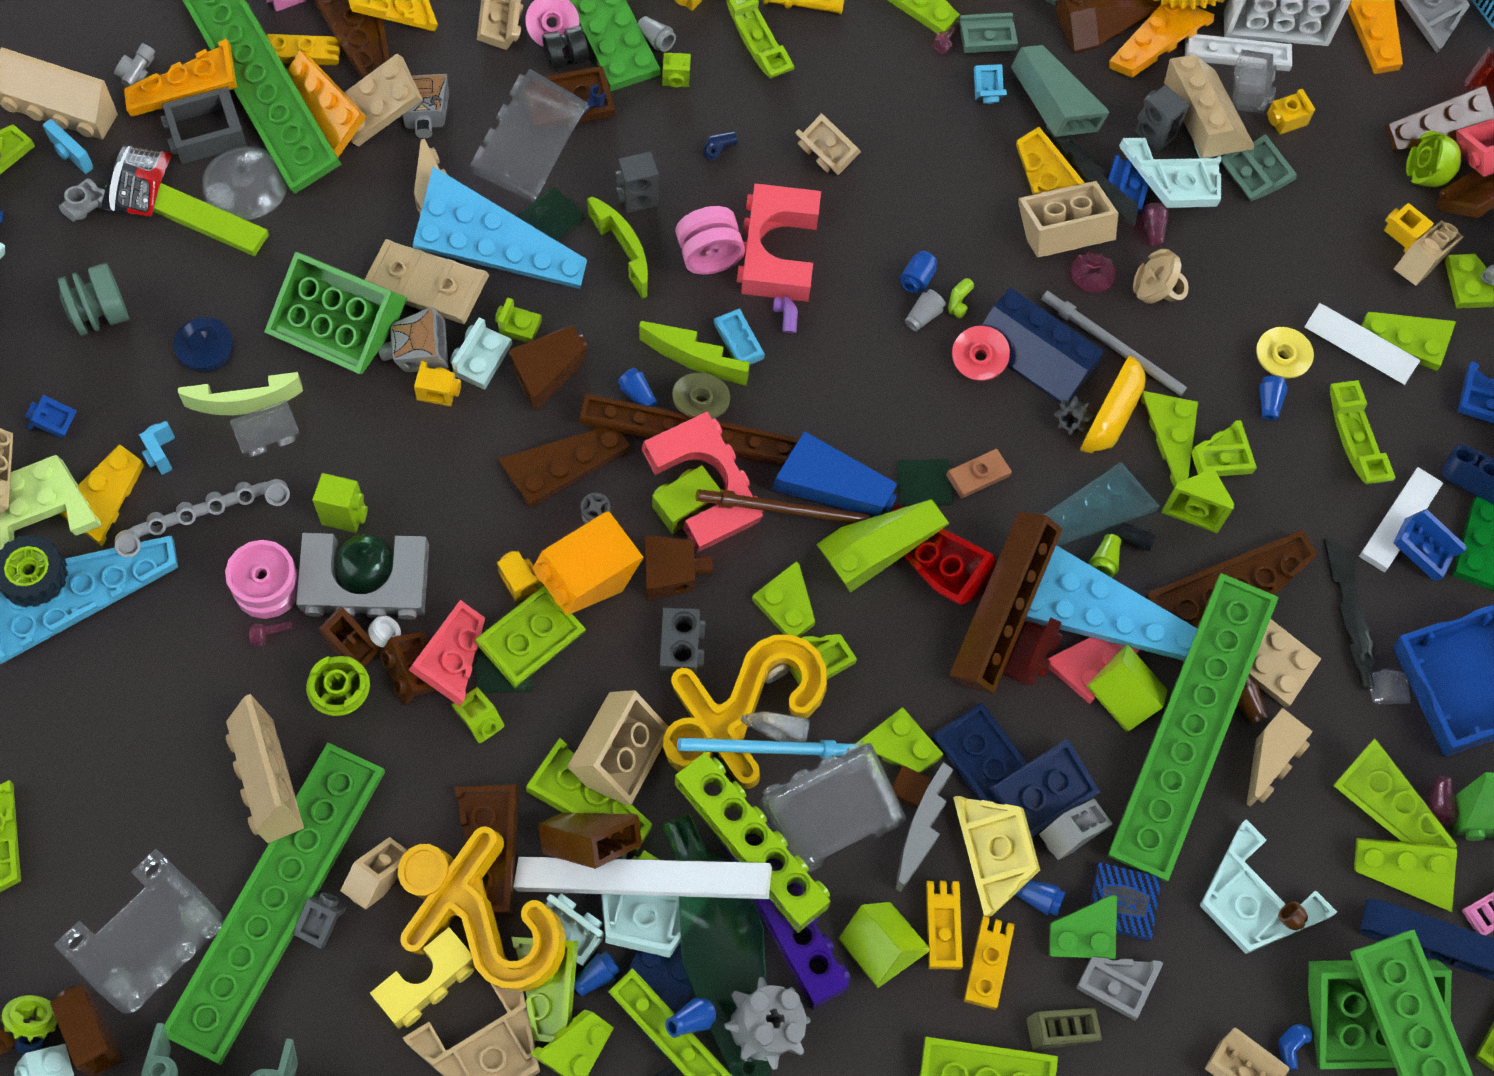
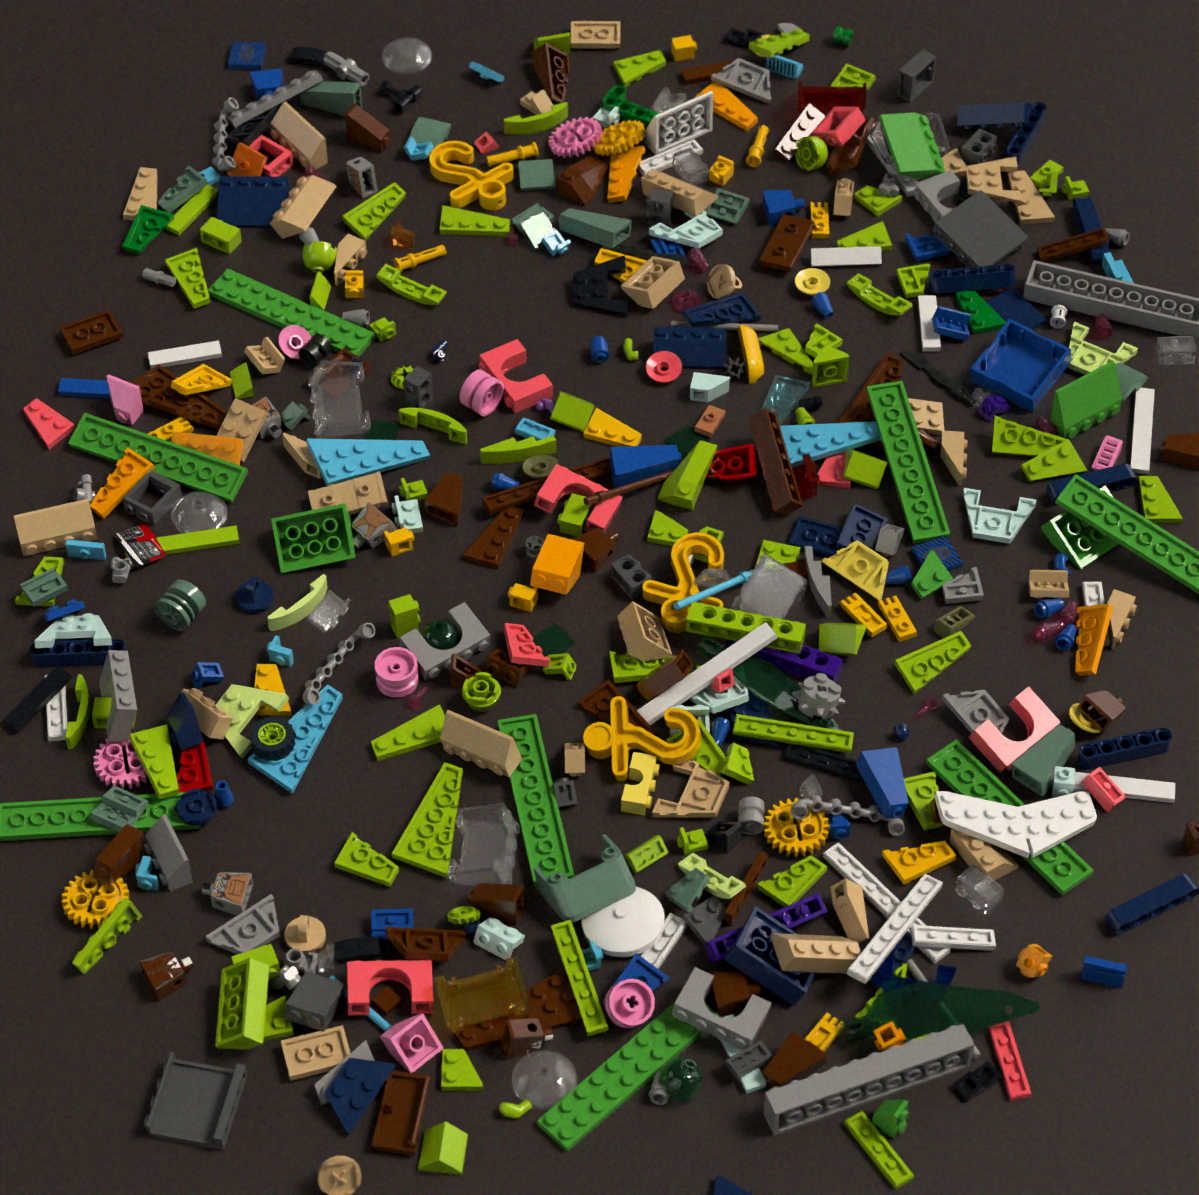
camera: 30 degrees left, 15 degrees down
white tile [368,616,401,648] -> none
lime tile [475,586,586,688] -> none
blue cone [665,998,716,1038] -> none
tan bracket [795,113,861,175] -> none
light grey cone [905,289,946,332] -> none
reddish brown hinge [1278,901,1308,930] -> none
yellow brick [1384,203,1434,253] -> none
none -> lime slope [230,362,254,399]
none -> sand green bracket [280,401,311,430]
none -> lime wing [371,704,445,761]
none -> lime gear [391,365,413,389]
none -> lime wing [392,762,463,878]
none -> clear green piece [519,212,554,250]
none -> lime slope [550,391,594,432]
none -> black wing [573,256,628,317]
none -> yellow wing [584,408,642,447]
none -> dark blue wing [683,292,762,327]
none -> light aqua slope [690,372,730,403]
none -> coral slope [711,668,734,693]
none -> yellow pin [746,125,769,167]
none -> reddish brown container [758,214,815,272]
none -> blue torso [762,190,804,226]
none -> yellow hinge [810,202,829,239]
none -> lime wing [896,263,930,298]
none -> dark purple bracket [978,395,1010,422]

